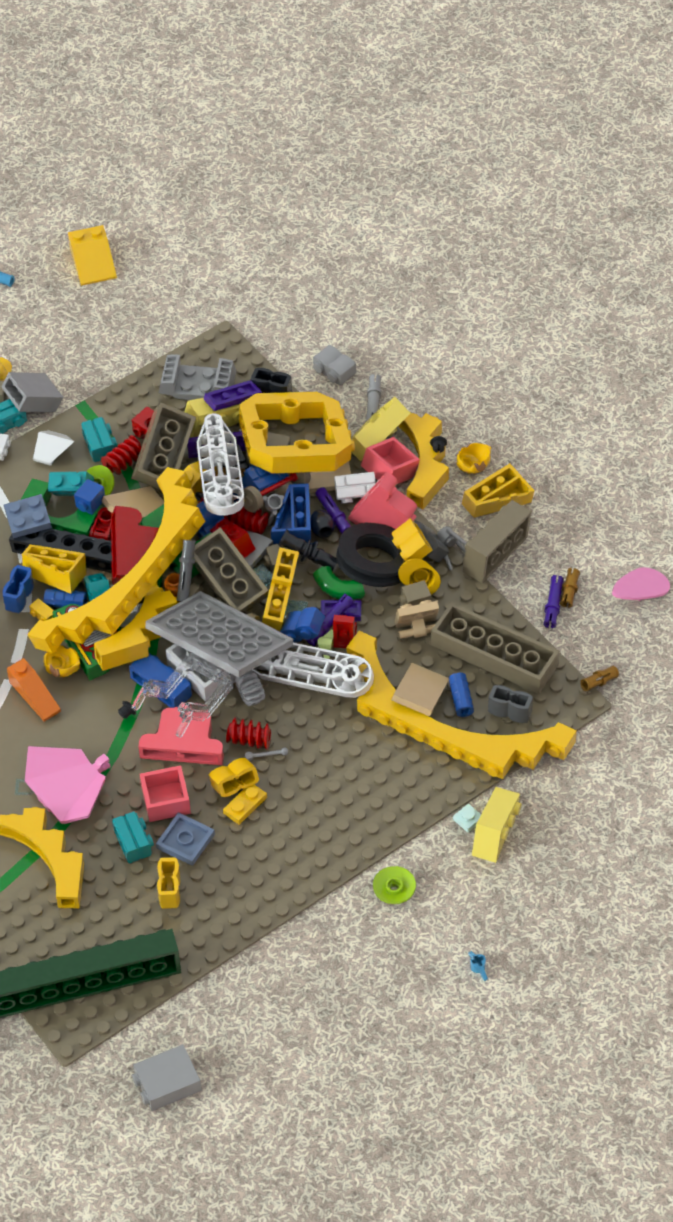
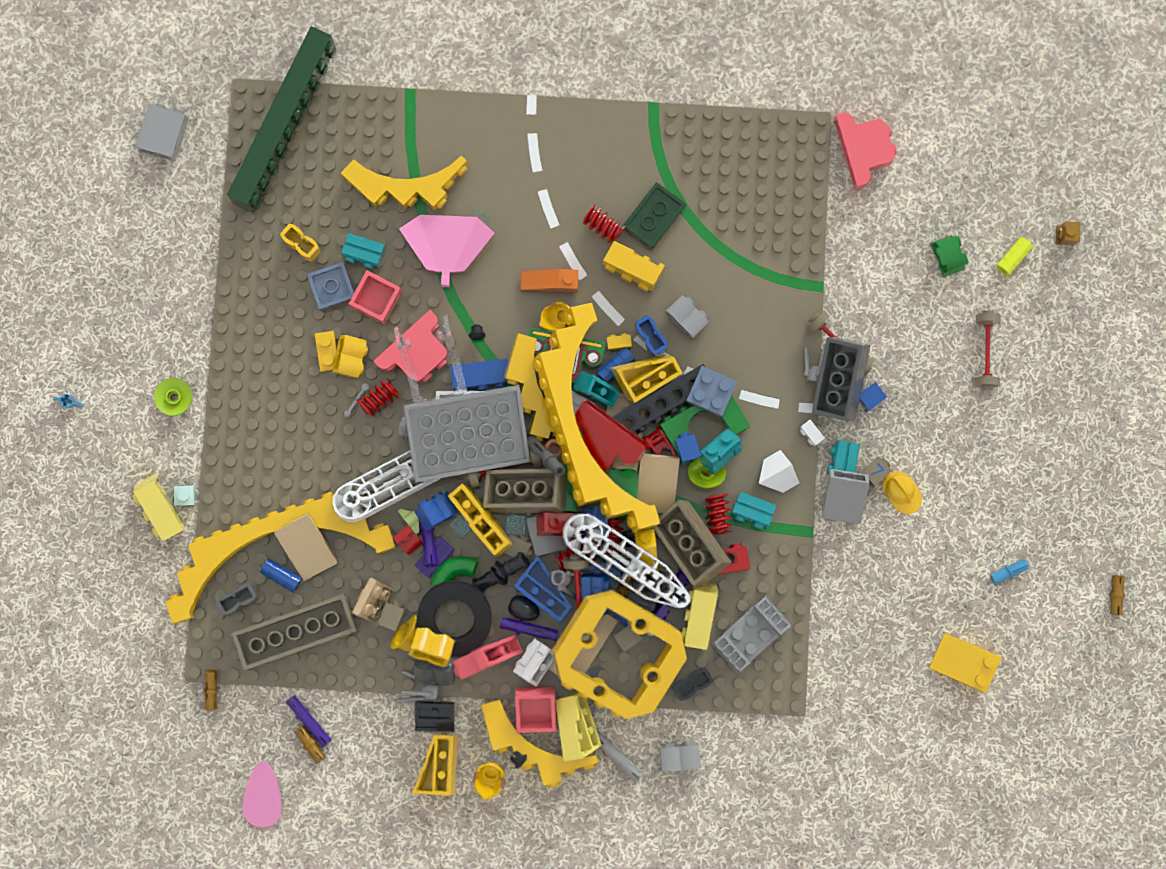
camera: 125 degrees right, 30 degrees up
dark purple plate [204,380,262,411] -> none
dark tan brick [463,500,532,583] -> none
none -> black plate [415,701,455,732]

